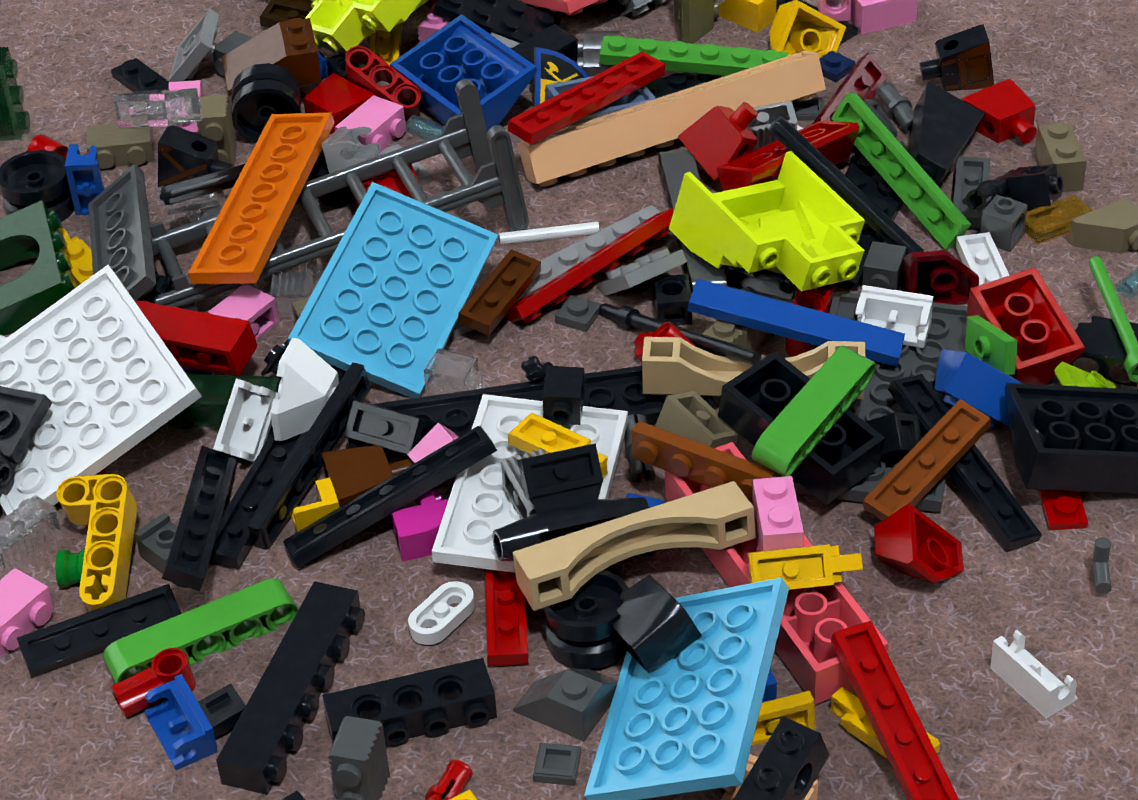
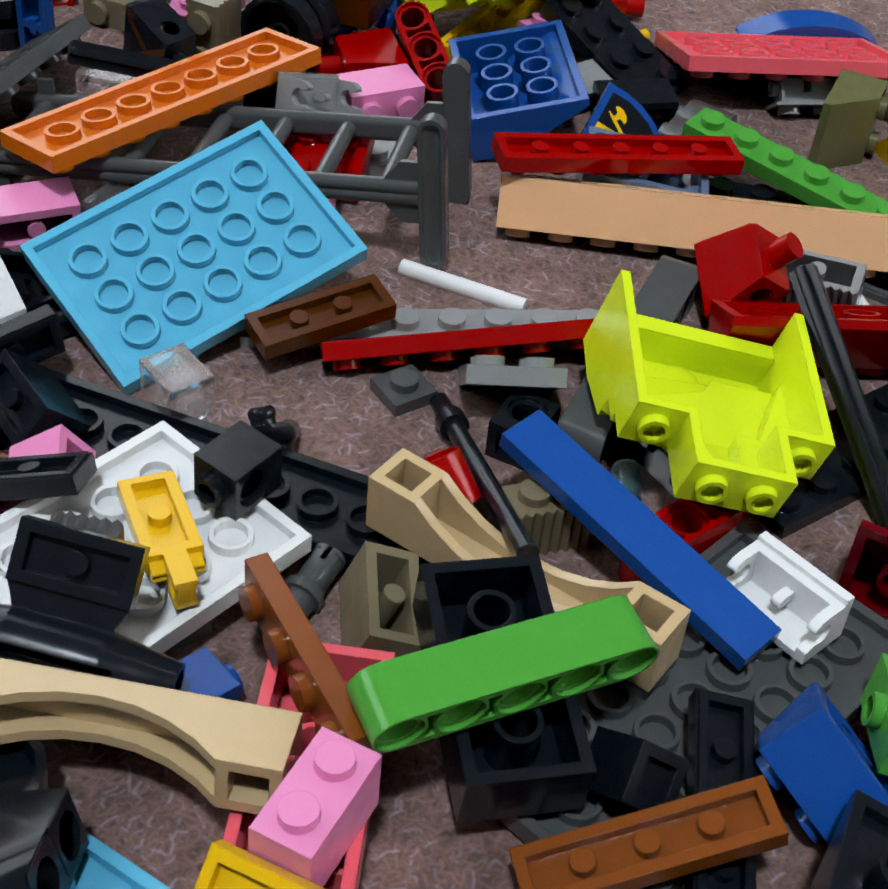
camera: 25 degrees right, 0 degrees up
dark grey brick [862,241,906,290] -> none

